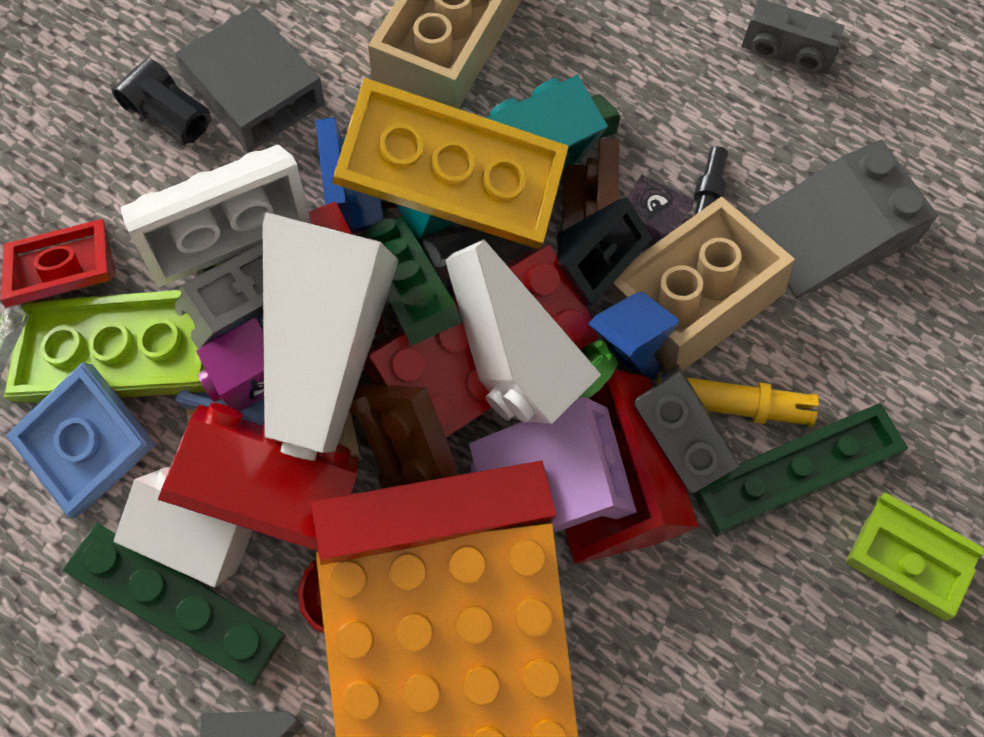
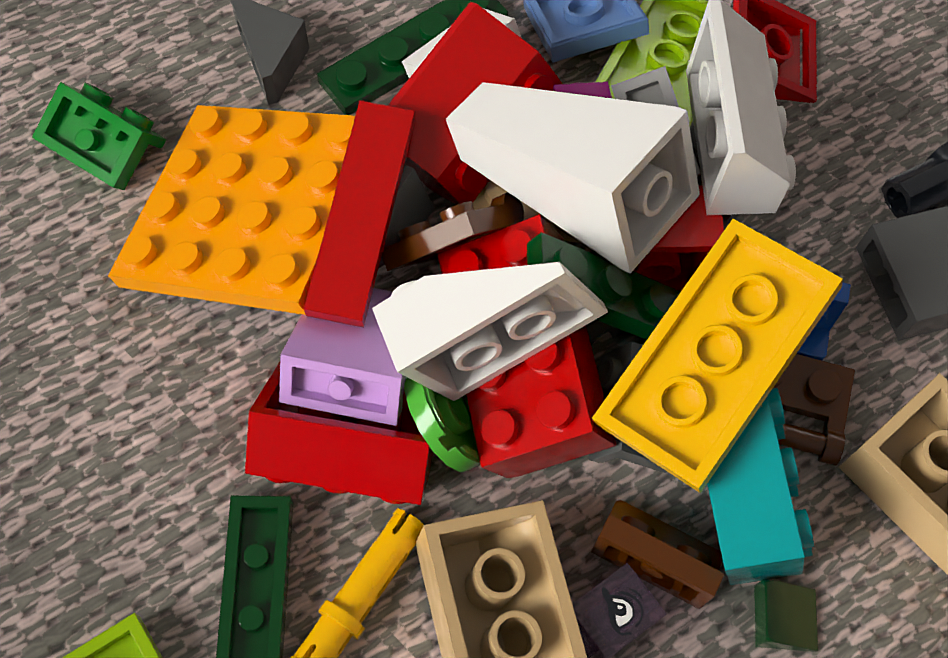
camera: 115 degrees right, 0 degrees up
black slope [557,197,653,306] -> none
blue slope [588,292,679,382] -> none
dark grey bracket [635,364,739,493] -> none

